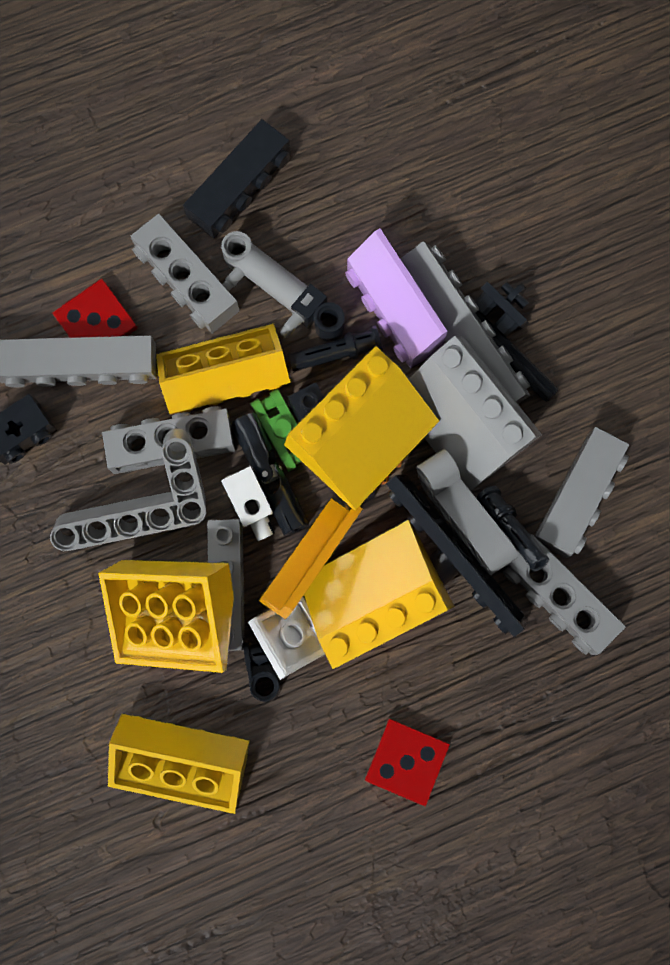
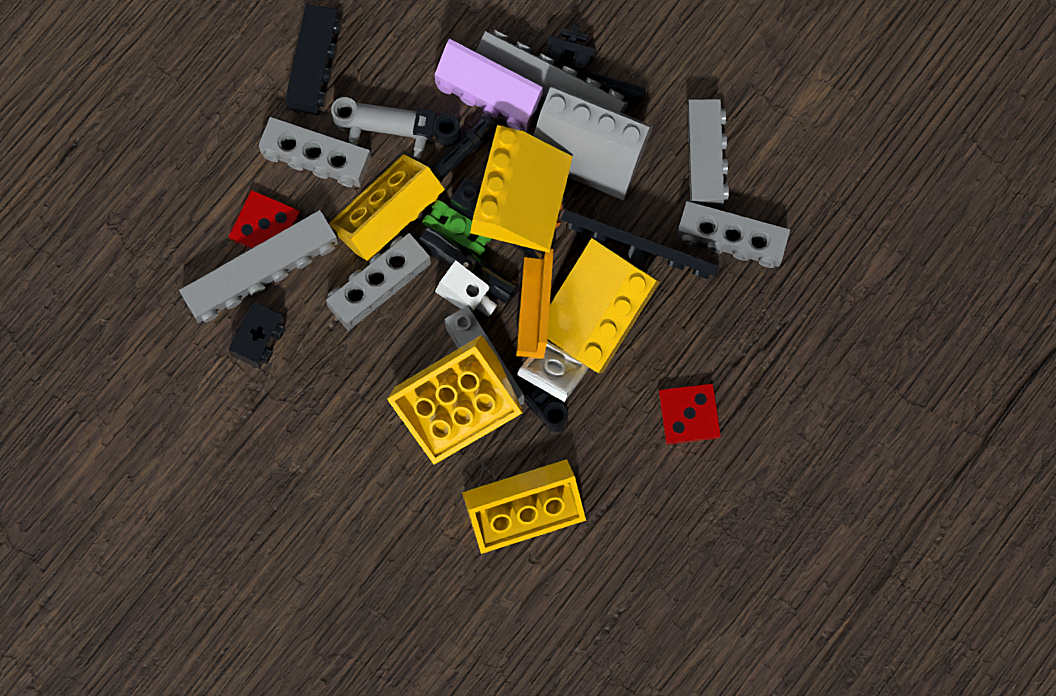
camera: 30 degrees left, 5 degrees down
light grey beam [50,429,206,551] -> none
light grey beam [417,449,518,575] -> none
black pin [476,486,549,571] -> none

